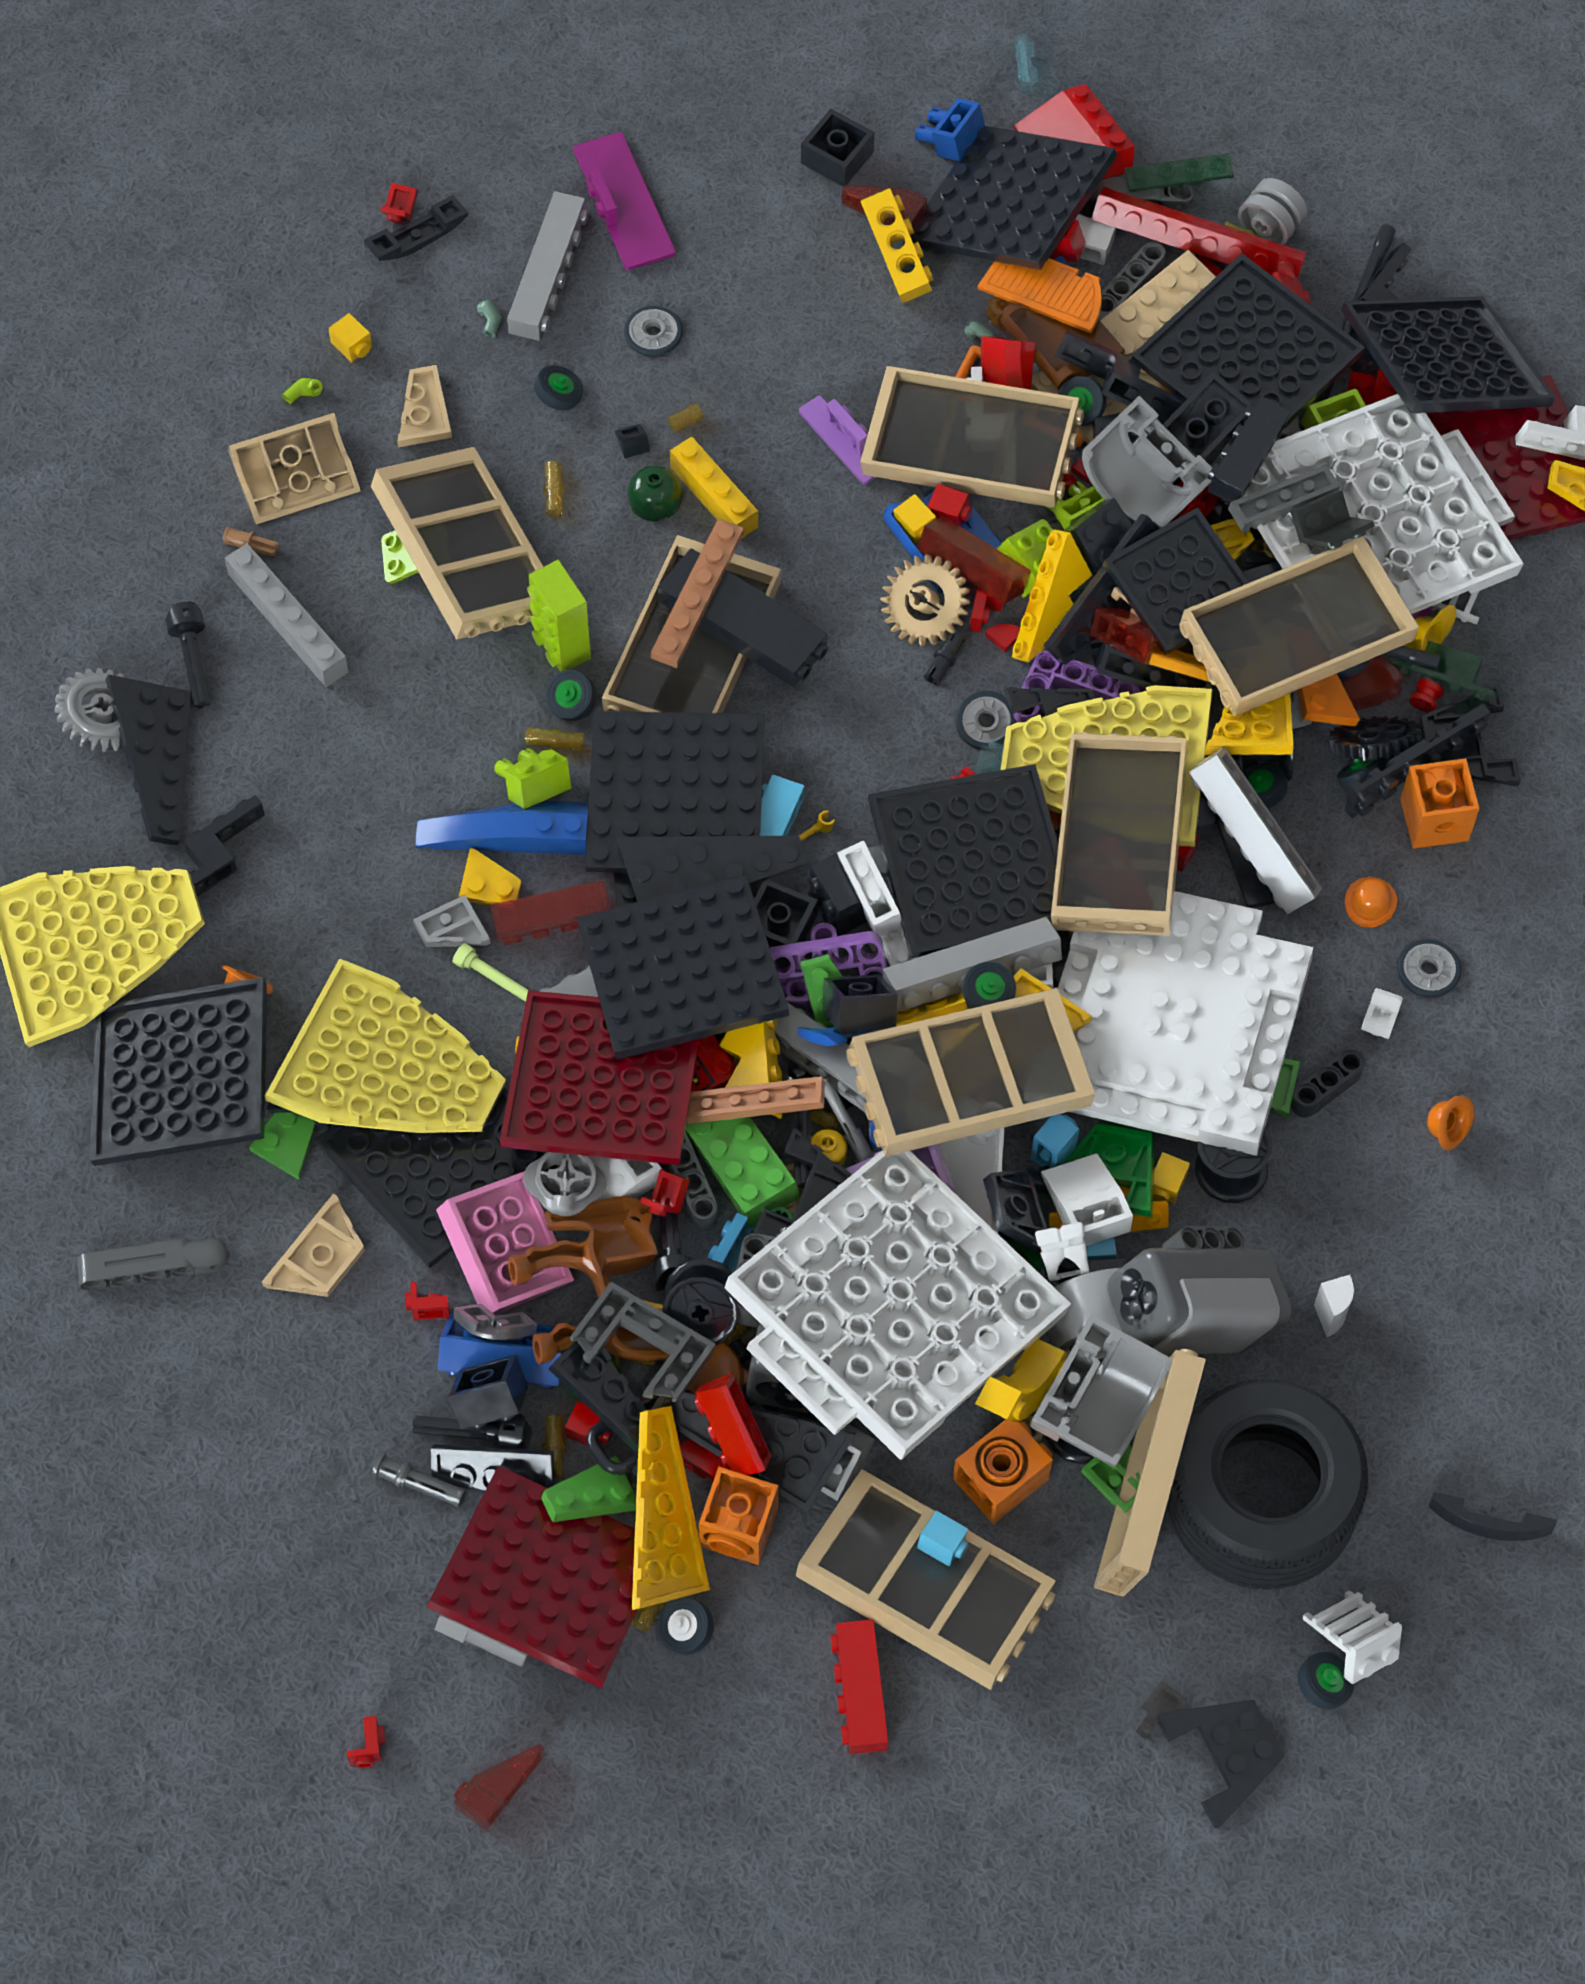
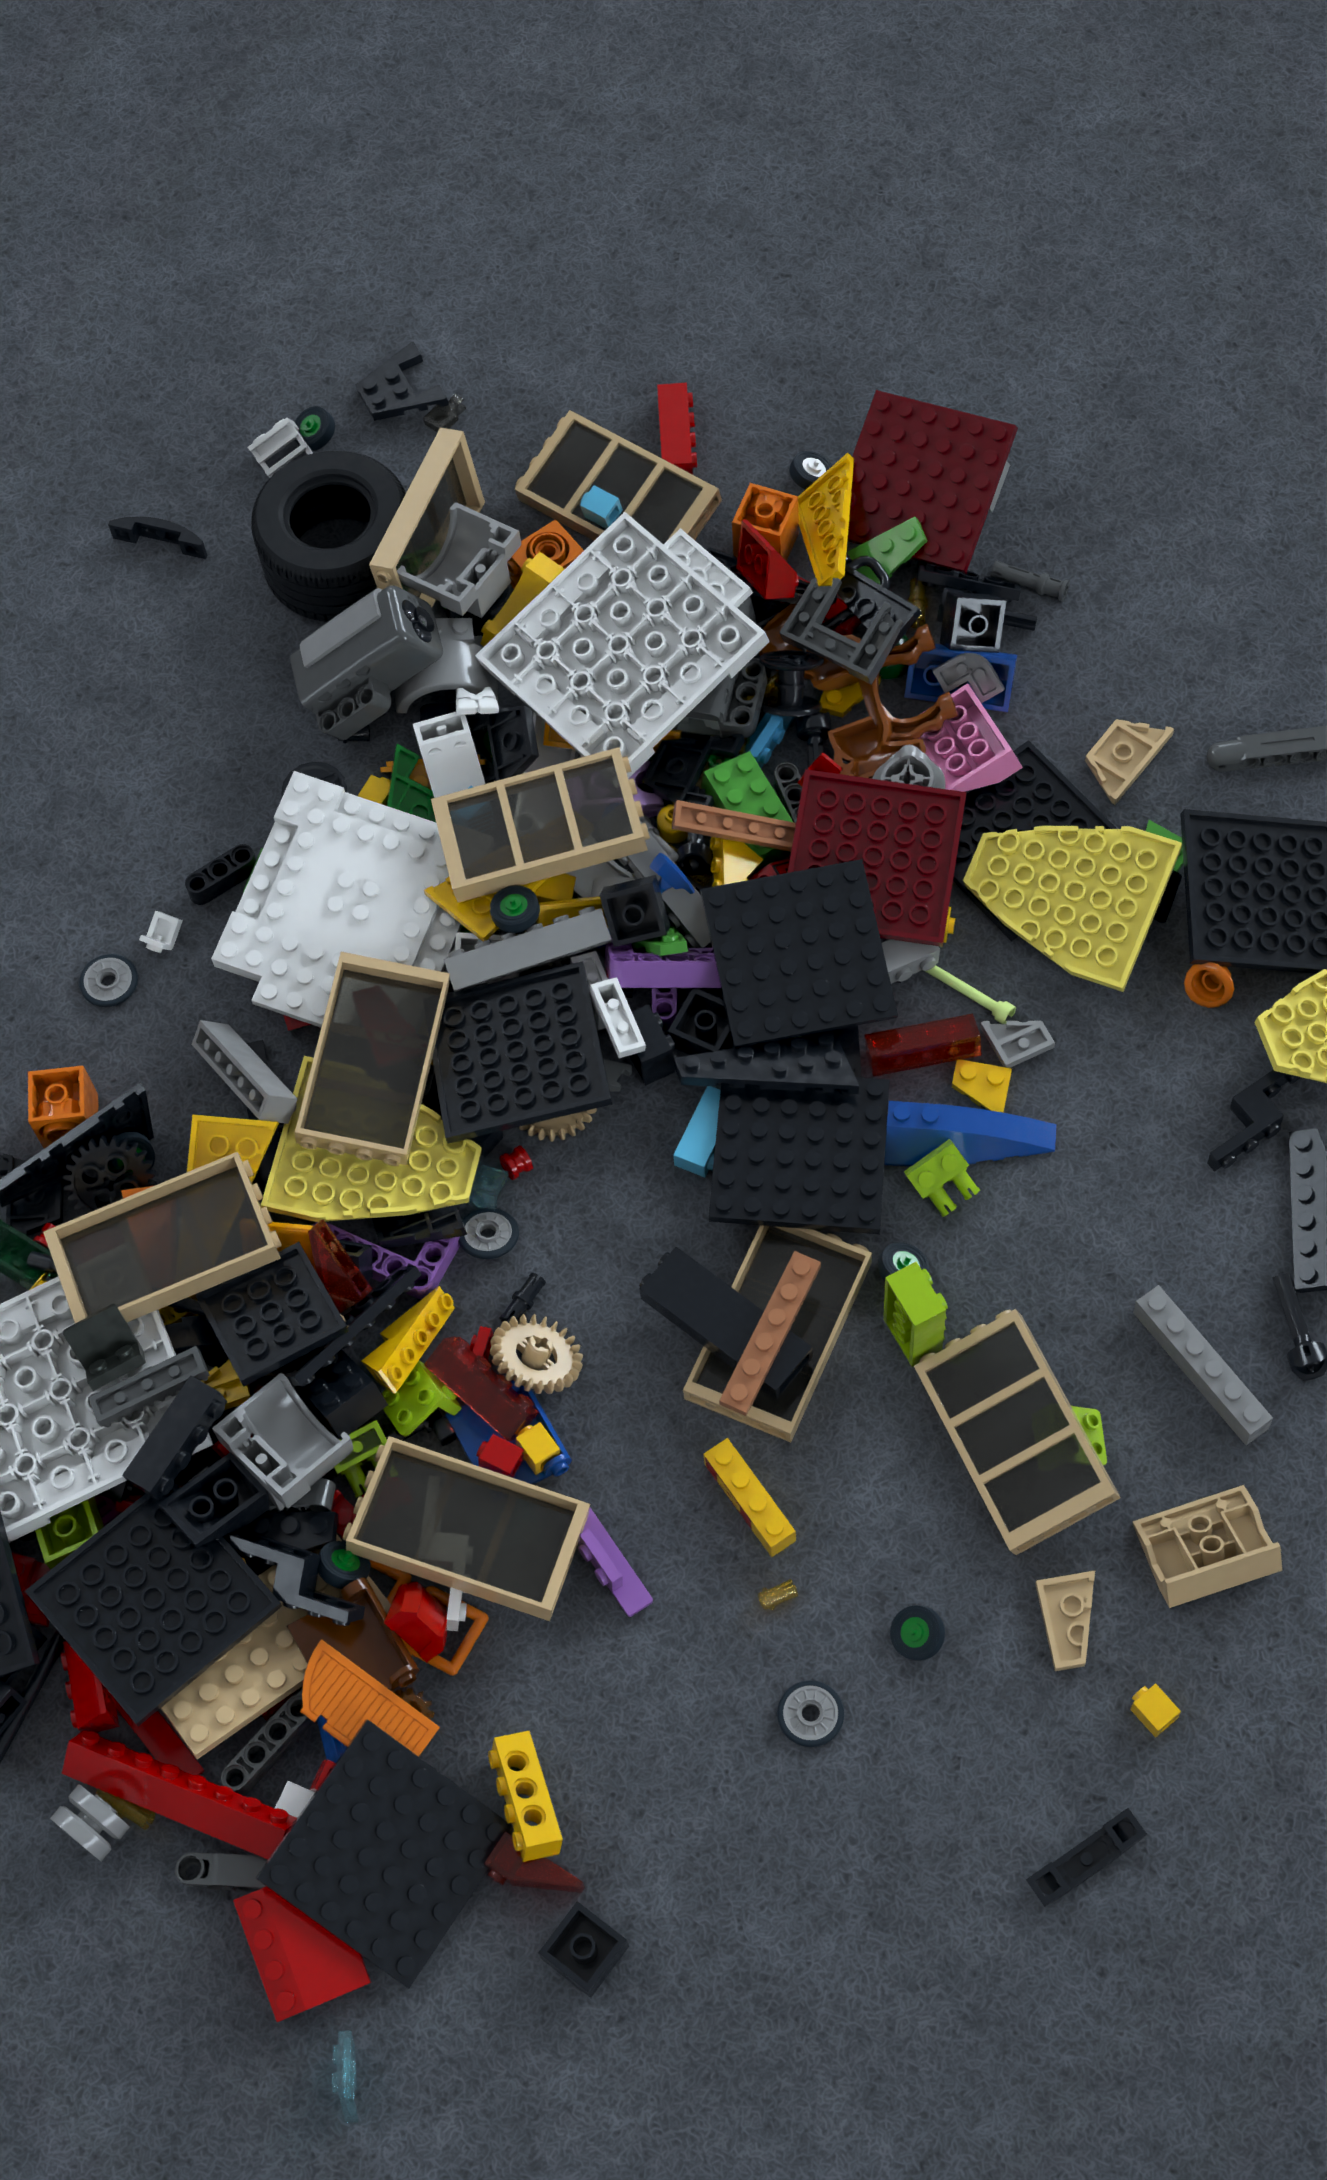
camera: 170 degrees left, 0 degrees up
medium nougat axle [223,527,279,556] -> none
lime arm [282,378,323,405] -> none
red bracket [347,1716,386,1768] -> none
red bracket [380,182,419,224] -> none
red bracket [405,1282,450,1320] -> none
clear red slope [454,1744,545,1831] -> none
sand green arm [477,299,502,338] -> none
light grey brick [507,191,589,341] -> none
clear yellow pin [525,727,585,751] -> none
clear yellow pin [543,461,564,517] -> none
magenta bracket [573,132,676,271] -> none
black slope [615,424,650,458] -> none
dark green cylinder [627,465,682,521] -> none
yellow hand [798,810,835,842] -> none
blue brick [915,98,985,162] -> none
sand green arm [964,321,994,340] -> none
red tile [985,624,1020,652] -> none
clear green bracket [1124,153,1234,192] -> none
white brick [1314,1275,1354,1337] -> none
orange hat [1344,876,1398,928] -> none
orange hat [1427,1095,1475,1151] -> none

